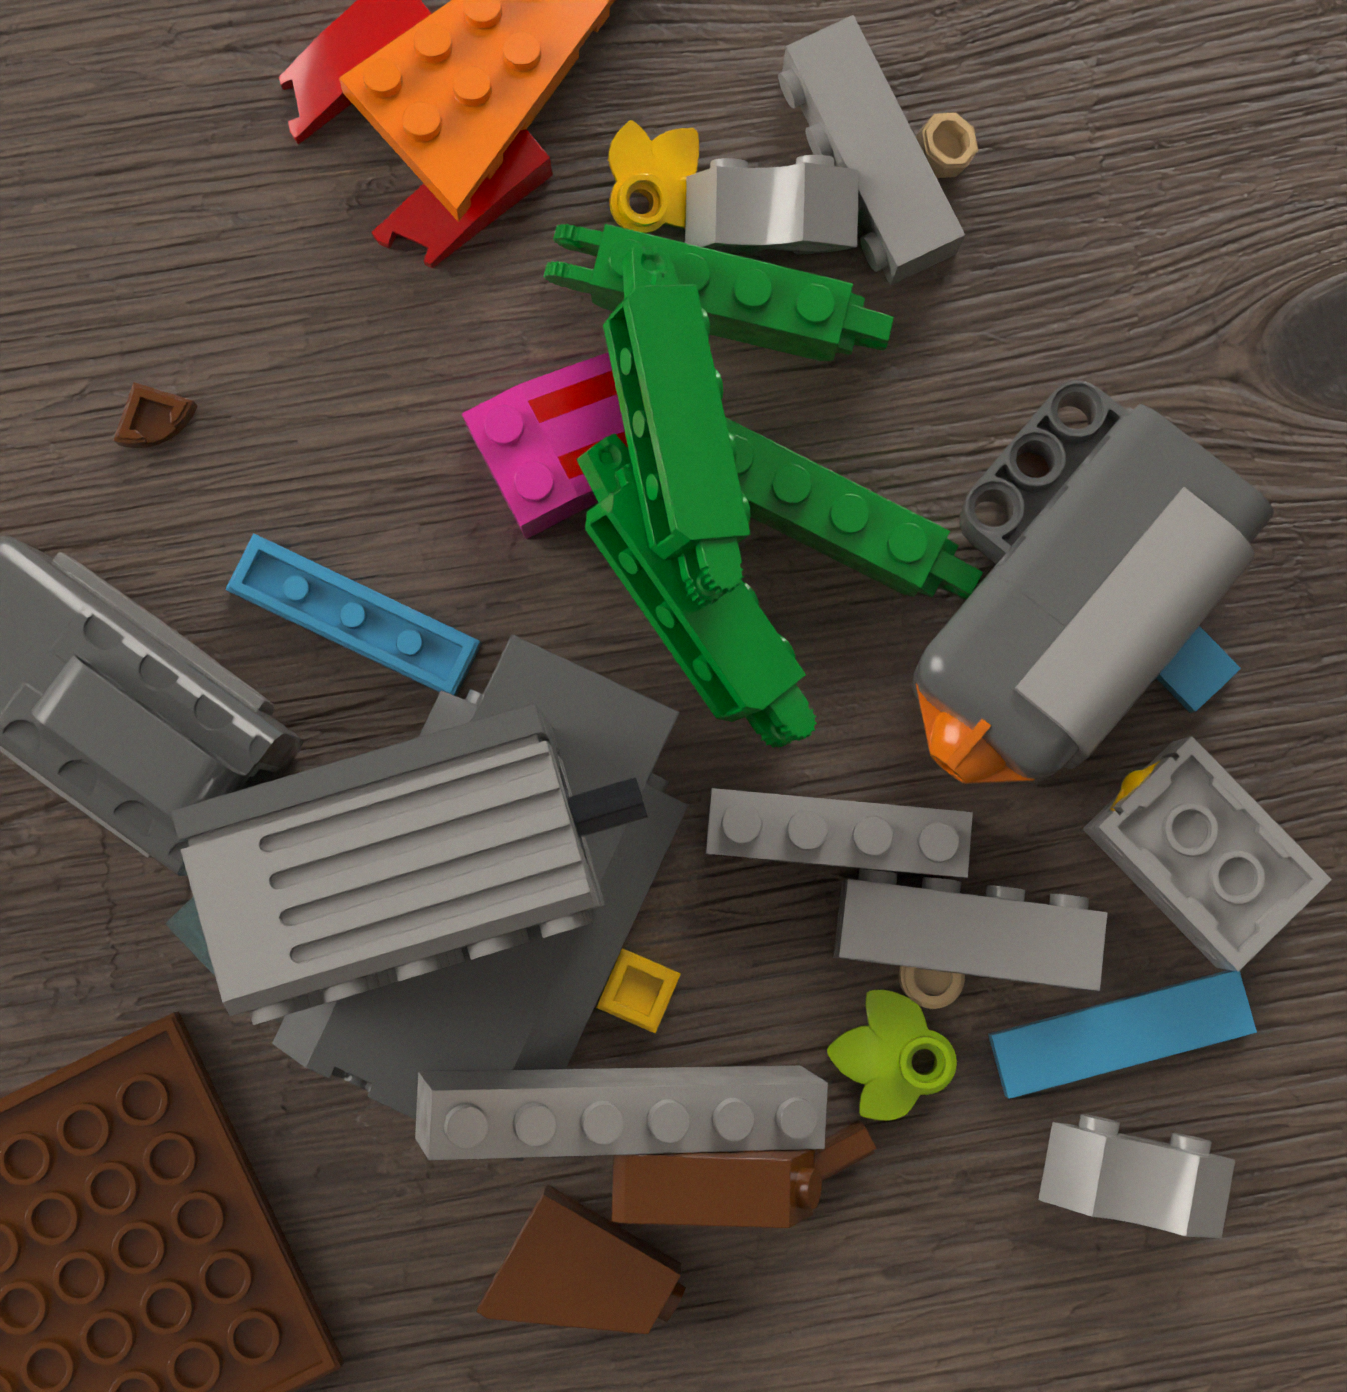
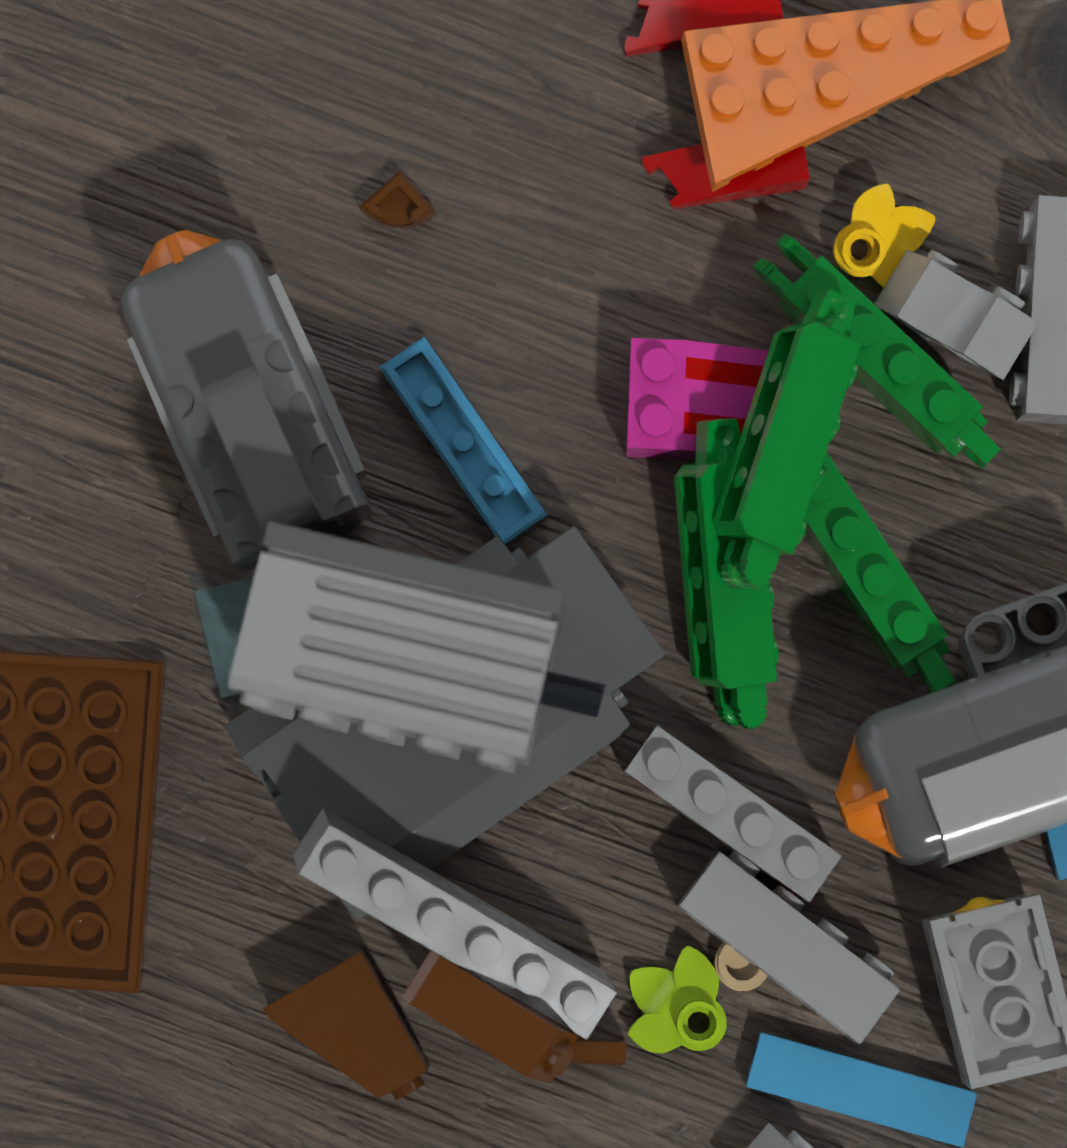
camera: 40 degrees right, 0 degrees up
yellow tile [596,948,681,1033] -> none

